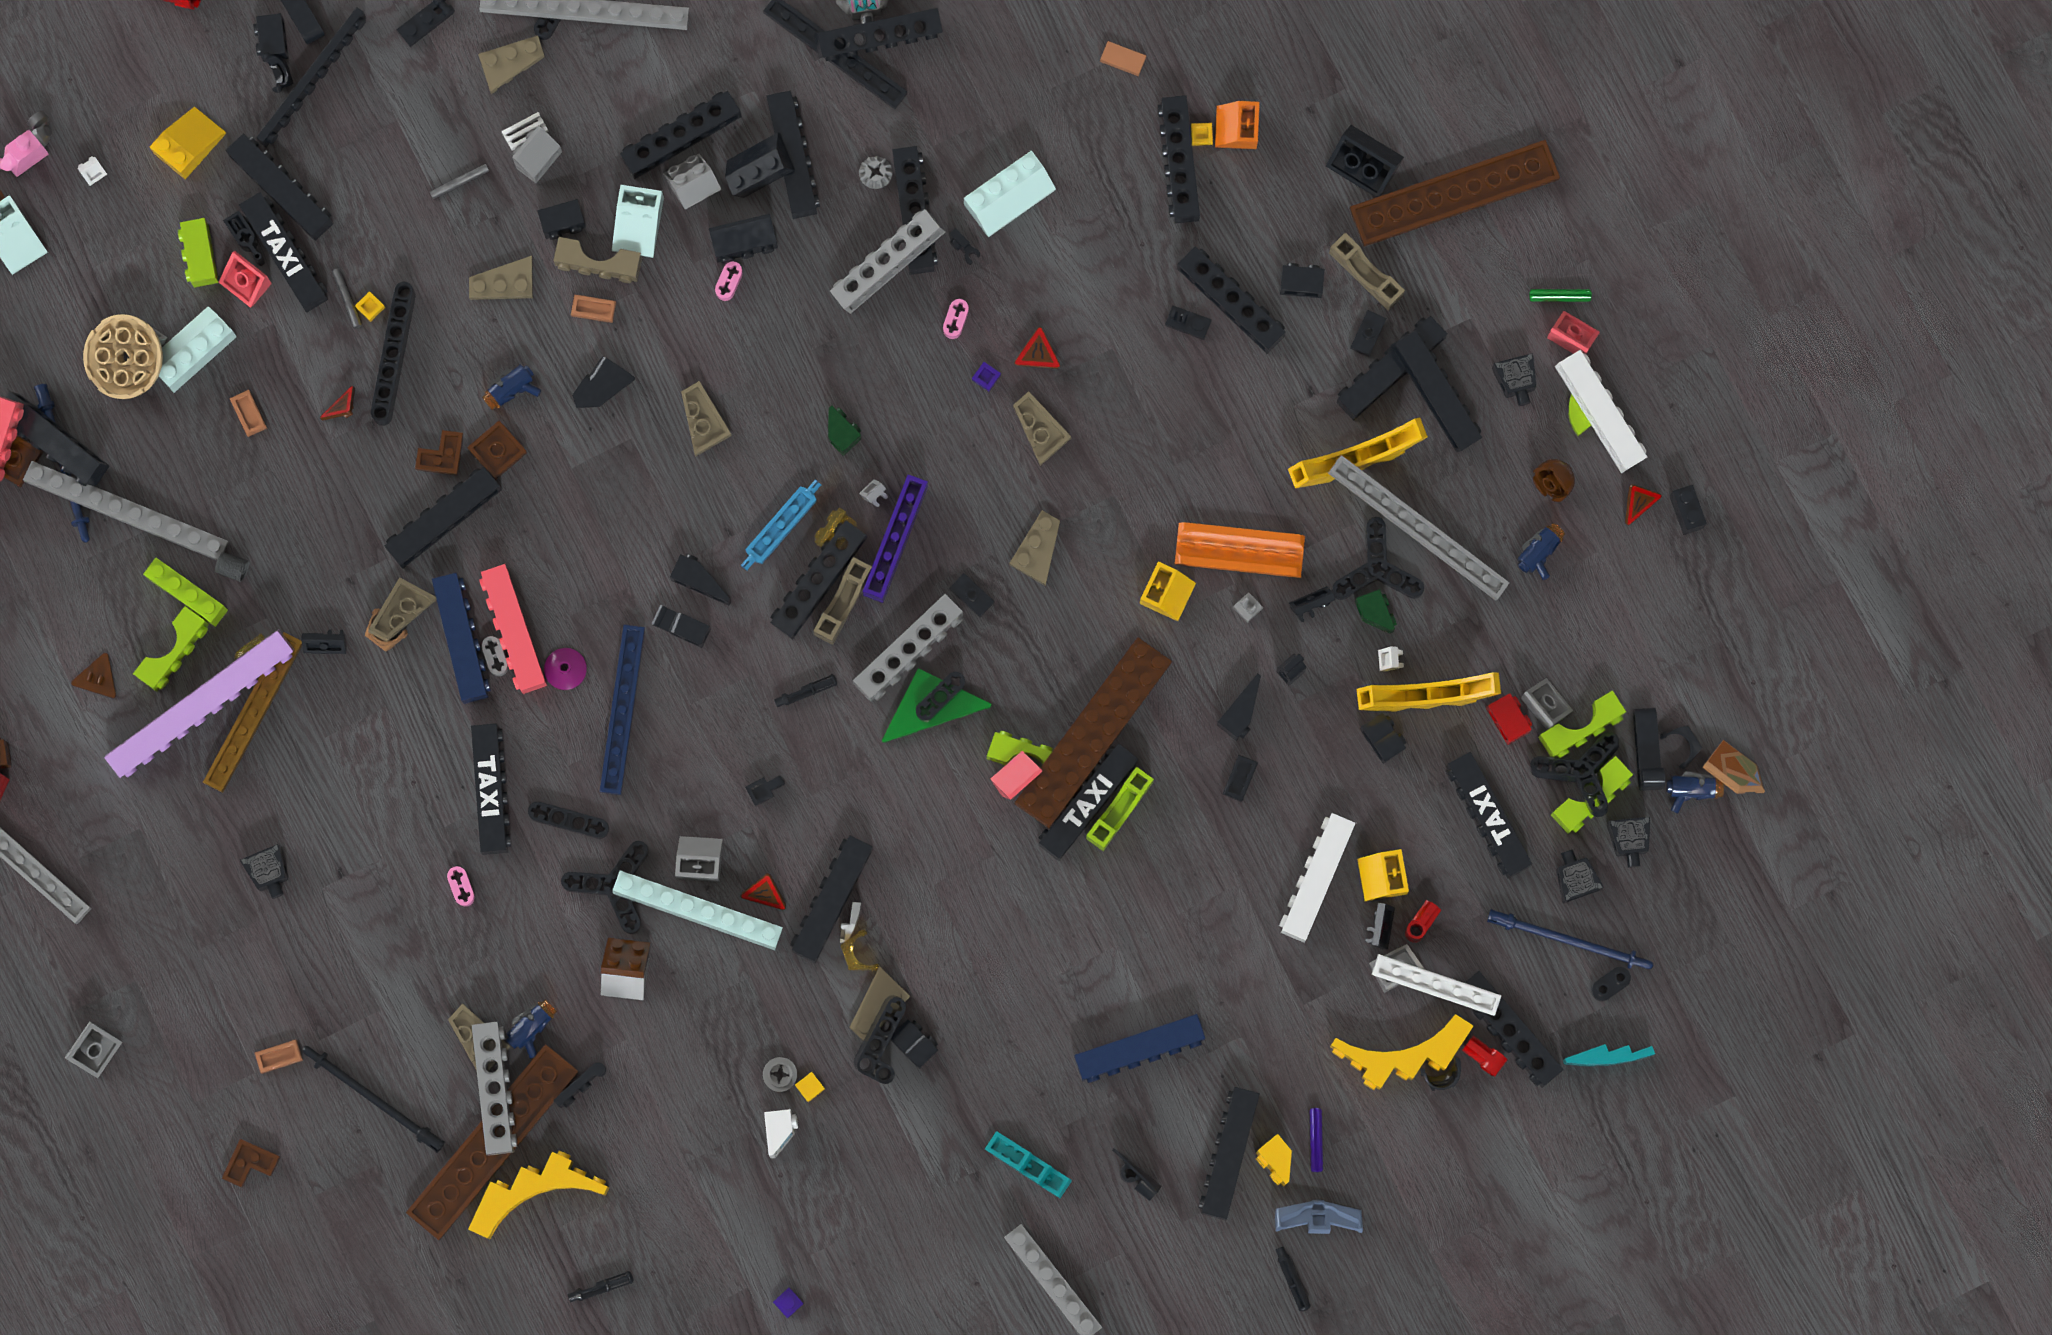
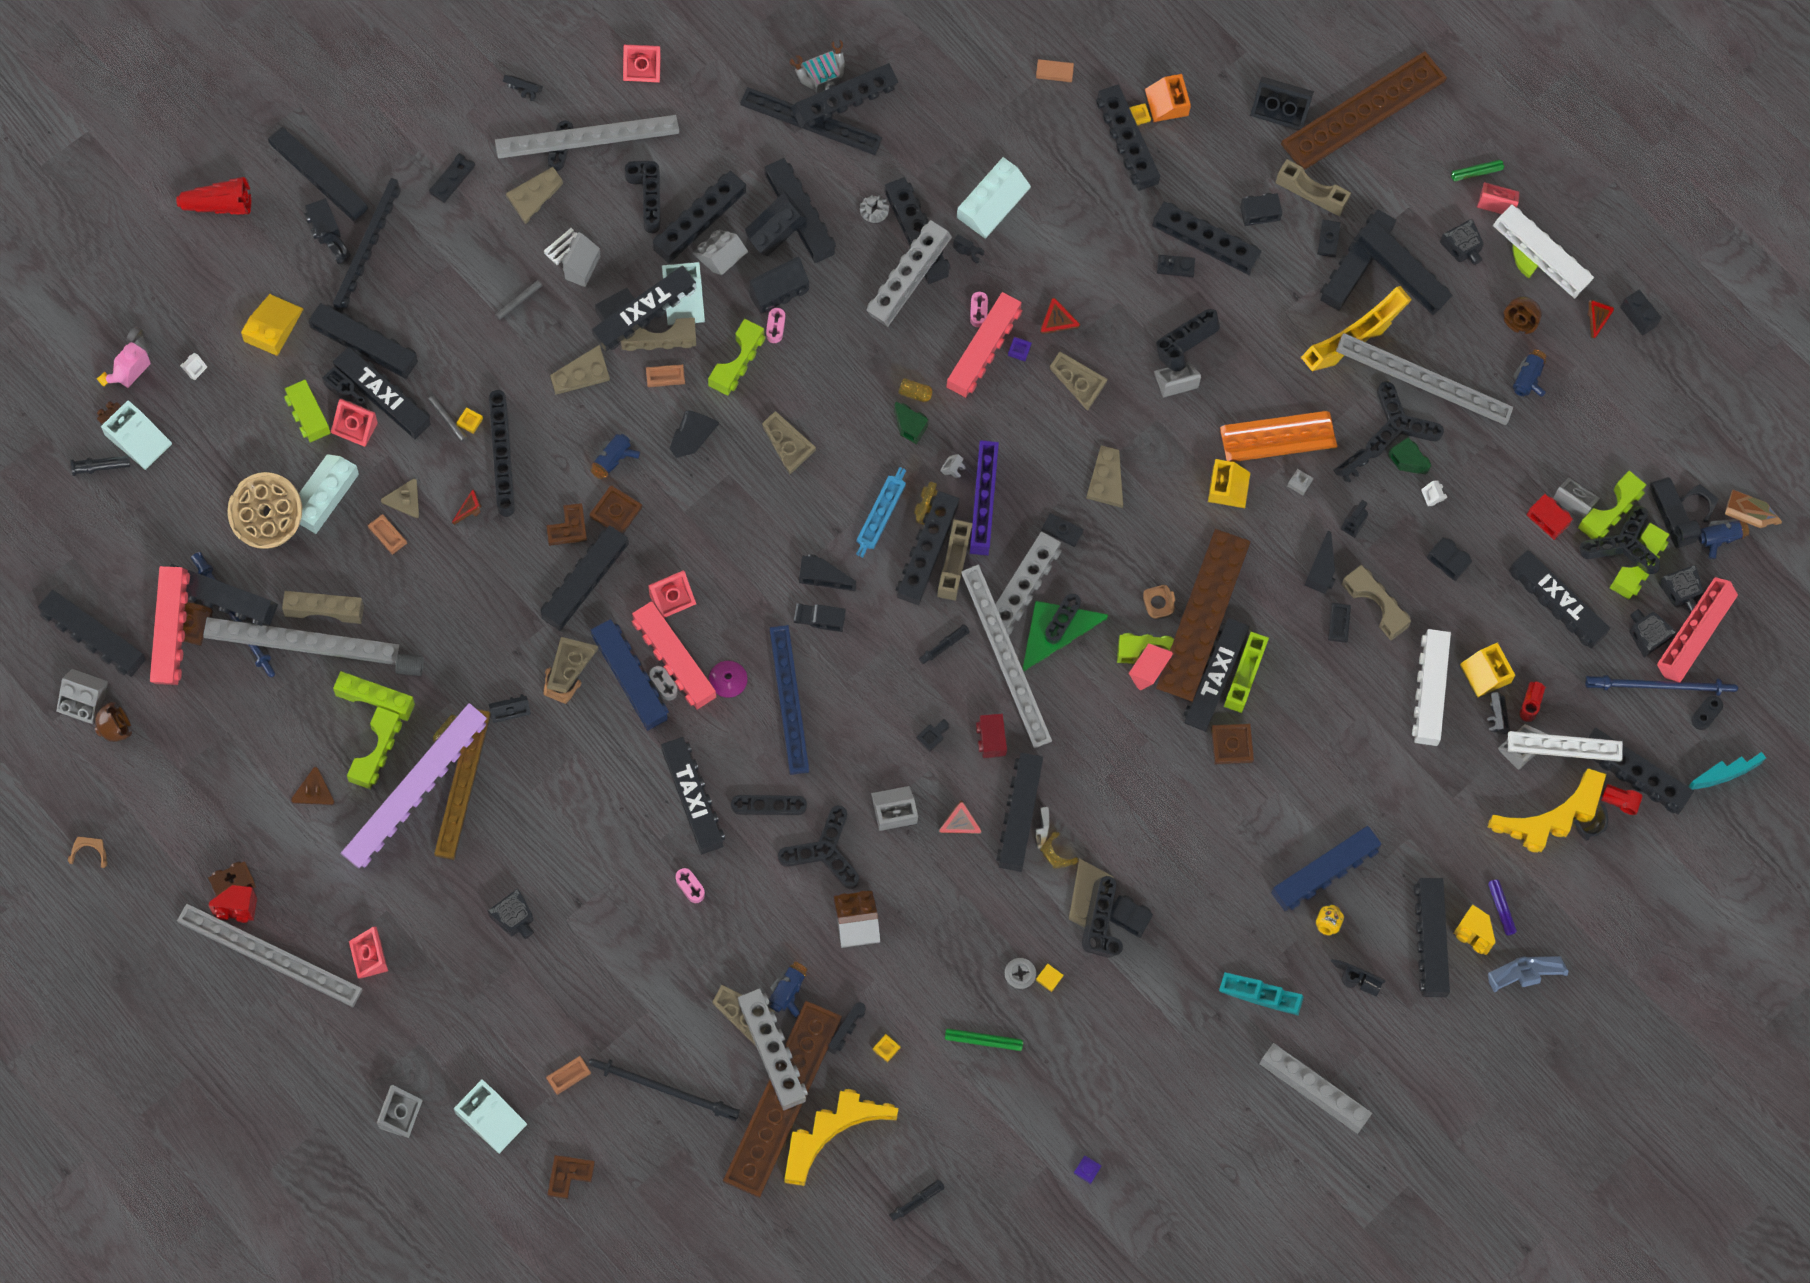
camera: 20 degrees left, 10 degrees down
light aqua brick [613,870,783,950] -> none
white slope [764,1109,798,1158] -> none
black piece [1276,1247,1311,1312] -> none
yellow arch [1357,672,1501,712] -> none
none -> dark tan arch [282,591,364,624]
none -> coral slope [349,927,388,978]
none -> dark tan piece [381,479,419,518]
none -> light aqua slope [454,1080,527,1154]
none -> black brick [592,265,696,352]
none -> black beam [624,161,660,234]
none -> coral slope [648,570,696,618]
none -> lime arch [708,319,766,396]
none -> yellow tile [873,1034,901,1063]
none -> clear yellow piece [899,378,932,402]
none -> green axle [945,1029,1023,1051]
none -> coral brick [947,292,1022,398]
none -> light grey plate [961,564,1052,749]
none -> dark red brick [976,714,1007,758]
none -> medium nougat piece [1143,585,1175,619]
none -> light grey slope [1154,362,1201,398]
none -> black beam [1156,309,1220,372]
none -> reddish brown plate [1211,724,1254,764]
none -> yellow head [1316,905,1344,935]
none -> dark tan arch [1341,565,1411,641]
none -> coral brick [1657,577,1738,682]

